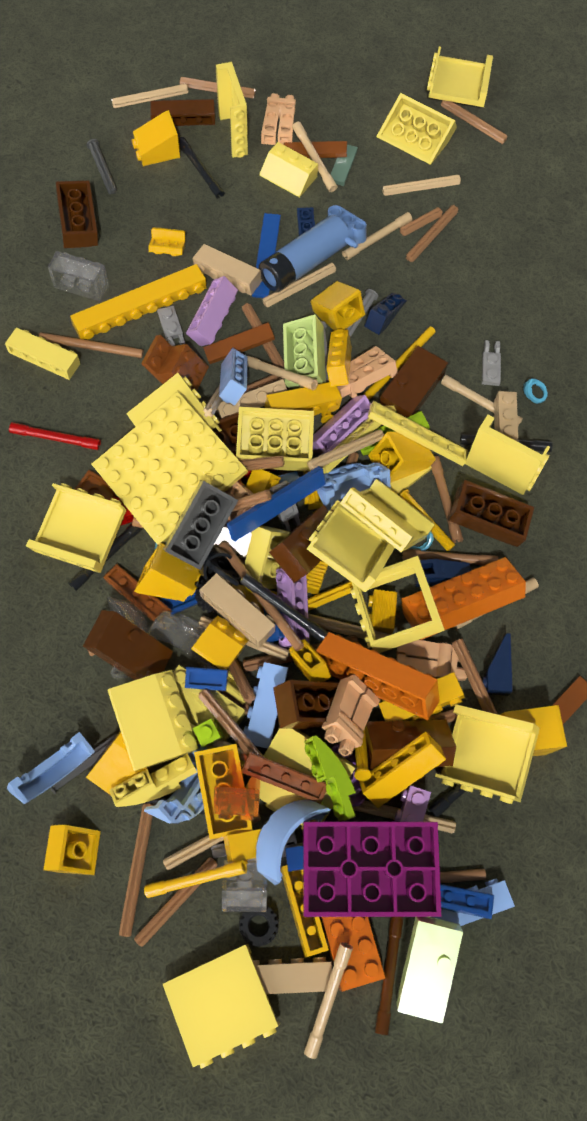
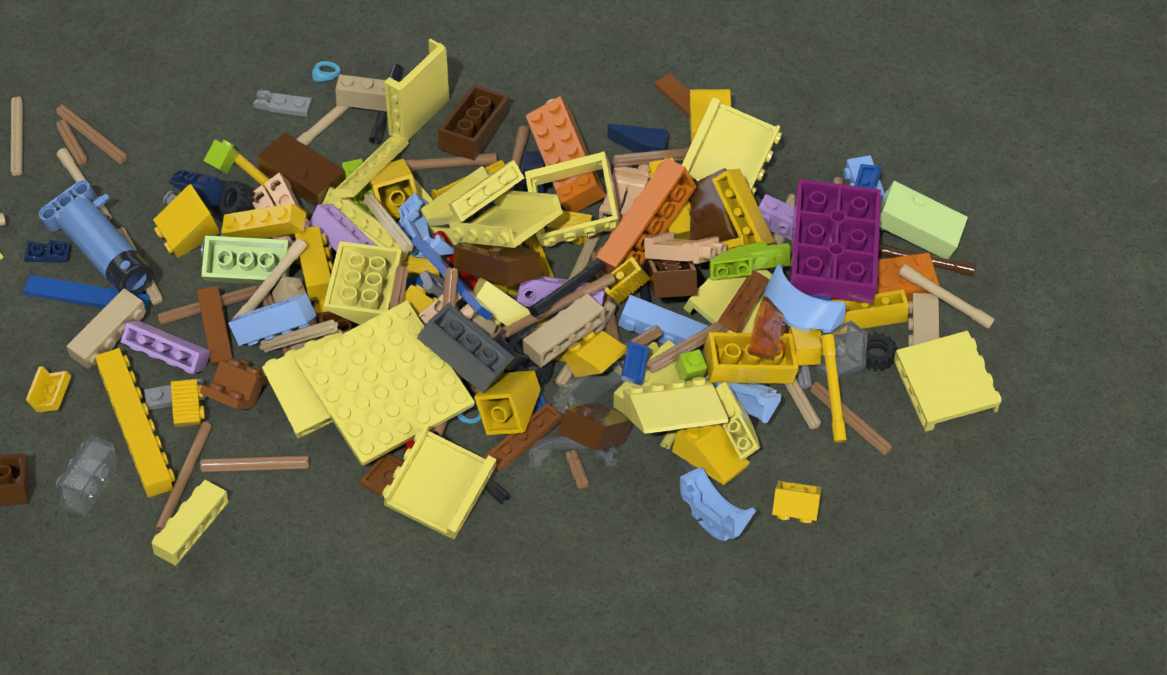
camera: 80 degrees left, 15 degrees down
red piece [9,422,101,450] -> none
medium nougat axle [119,803,154,937] -> none
none -> yellow brick [171,379,205,427]
none -> medium nougat axle [200,456,309,472]
none -> lime brick [203,140,239,174]
none -> black tyre [218,180,255,215]

